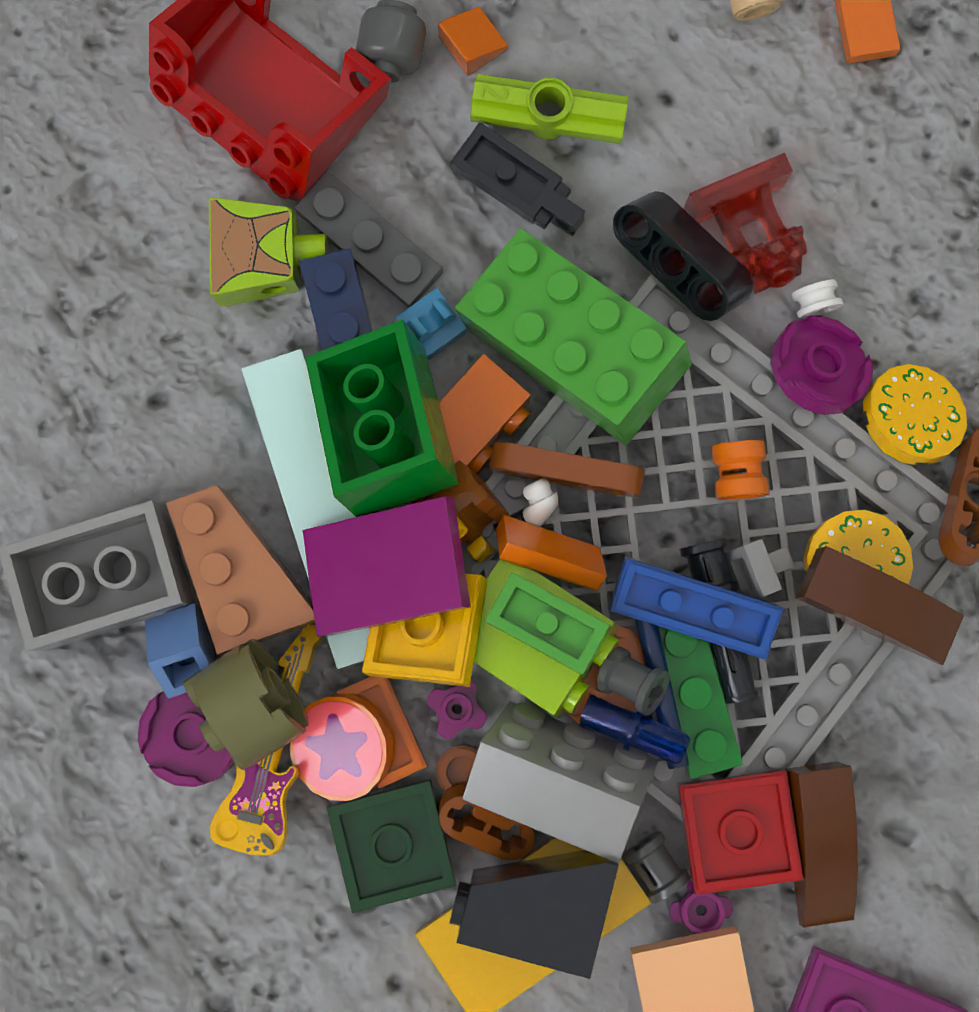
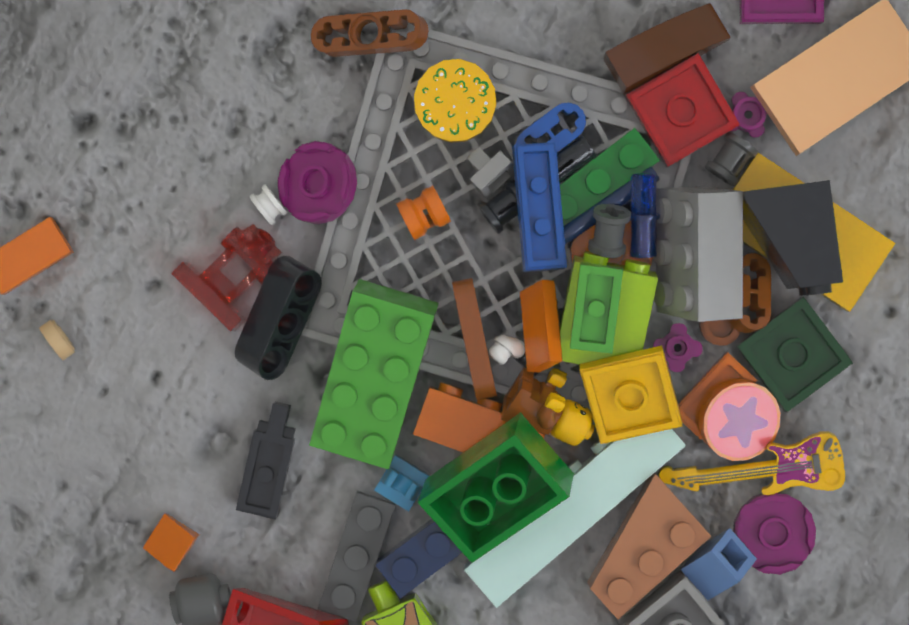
camera: 115 degrees left, 5 degrees up
olive brick [184,639,308,770] -> none
magenta tile [302,496,471,637] -> none
lime piece [470,74,629,144] -> none
reddish brown slope [796,546,964,665] -> none
yellow tile [863,364,967,465] -> none
none -> blue beam [515,103,586,153]

